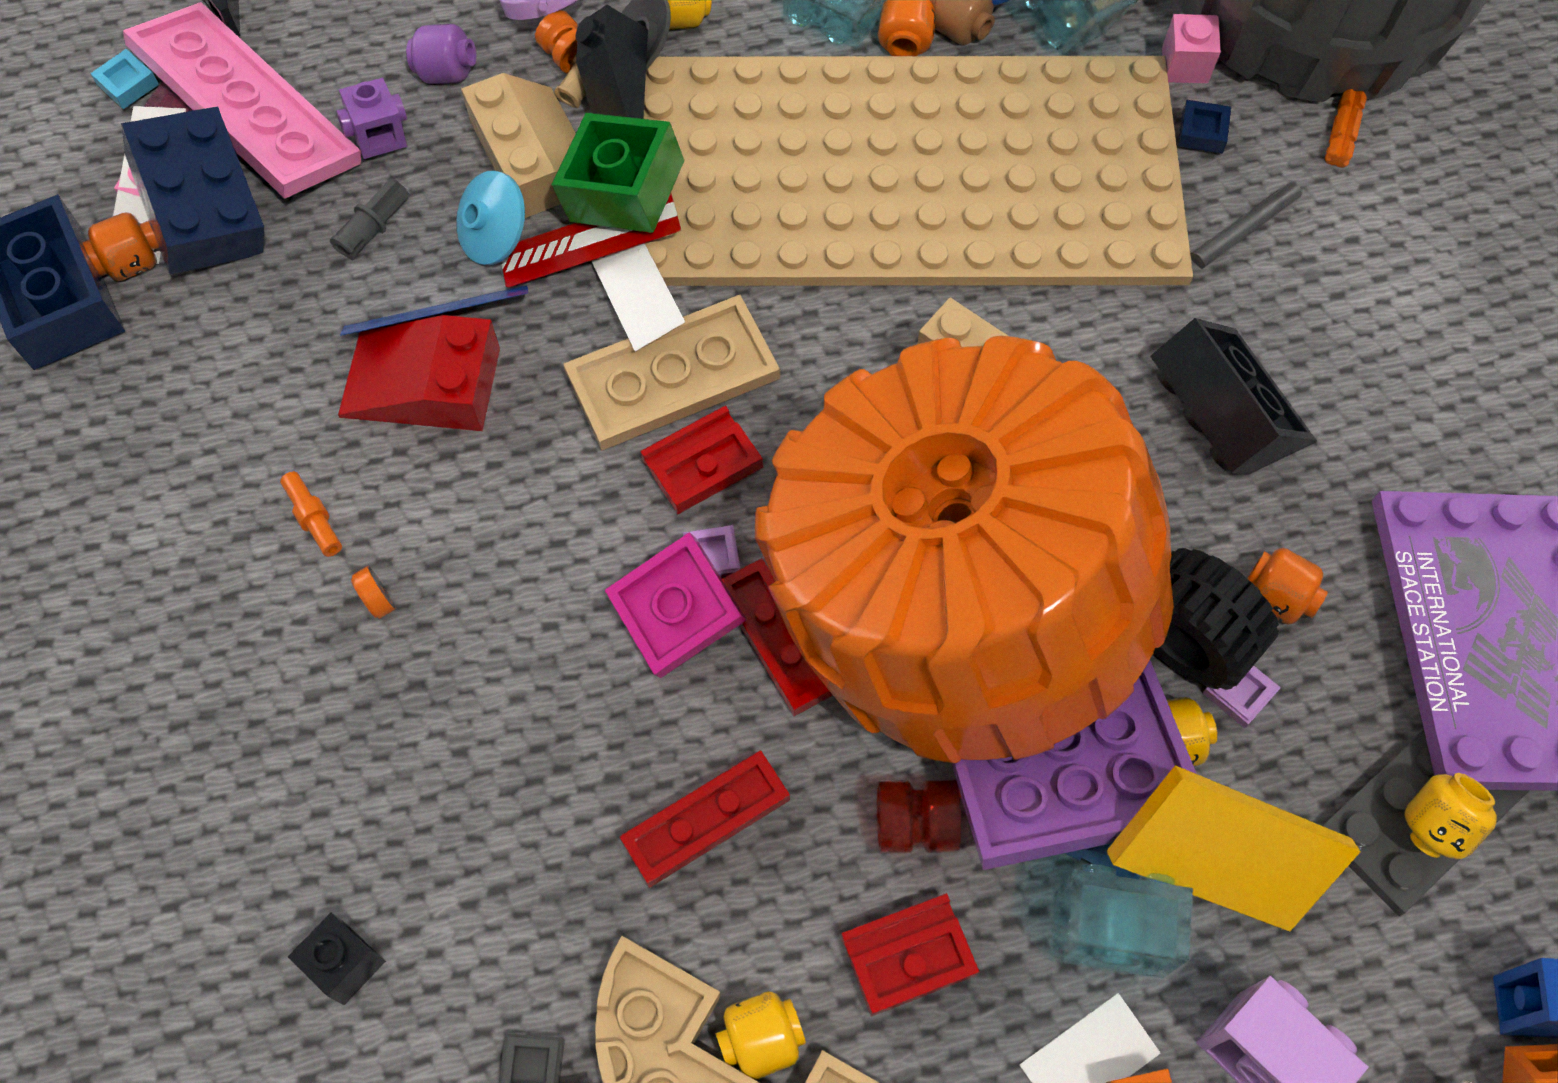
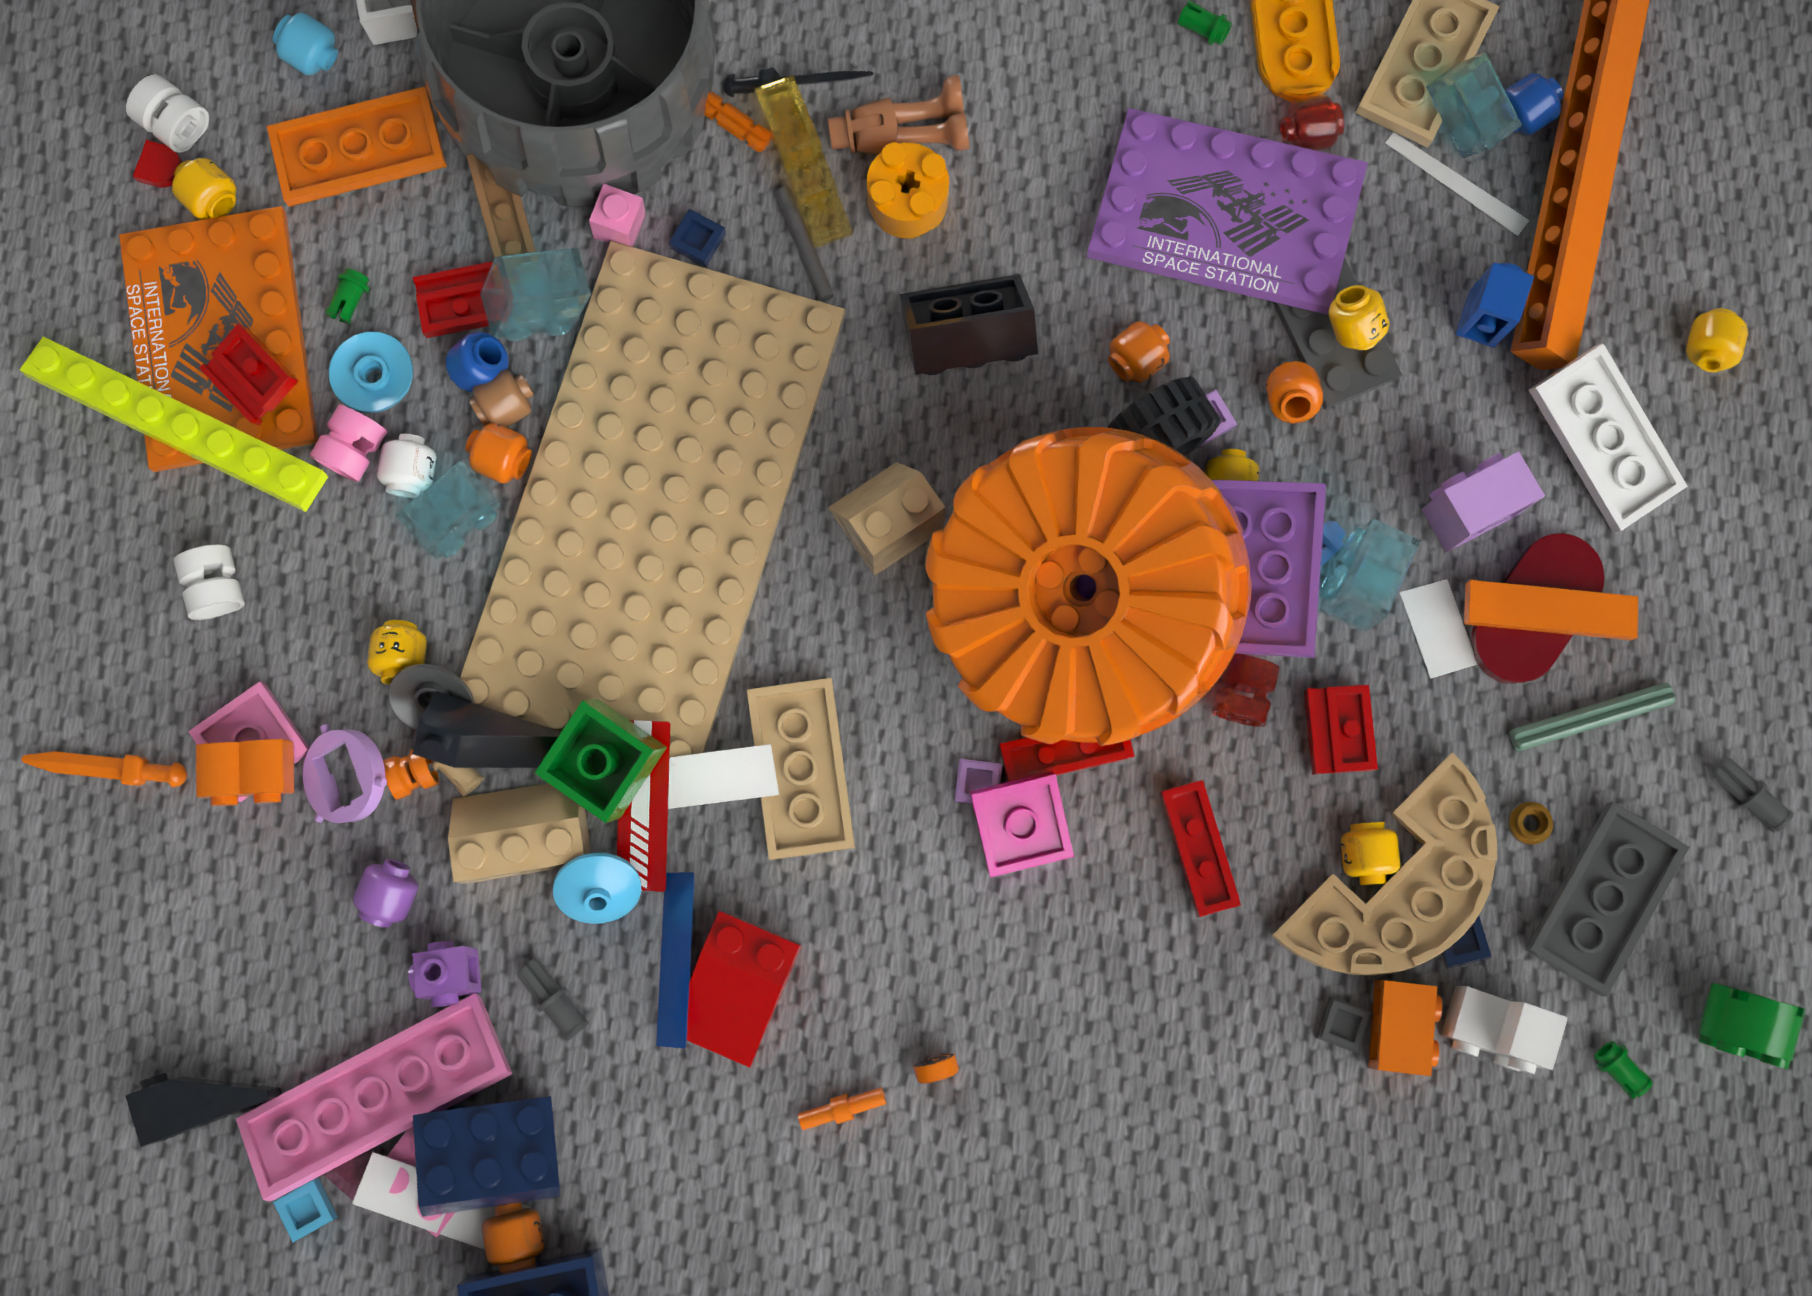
camera: 75 degrees left, 15 degrees up
black brick [288,912,386,1005] -> none
red plate [640,405,763,514] -> none
yellow tile [1106,765,1361,932] -> none
none -> black sword [723,67,873,98]
none -> clear yellow slope [755,75,852,248]
none -> nougat piece [828,75,969,155]
none -> light orange brick [867,142,949,239]
none -> orange head [1266,361,1323,424]

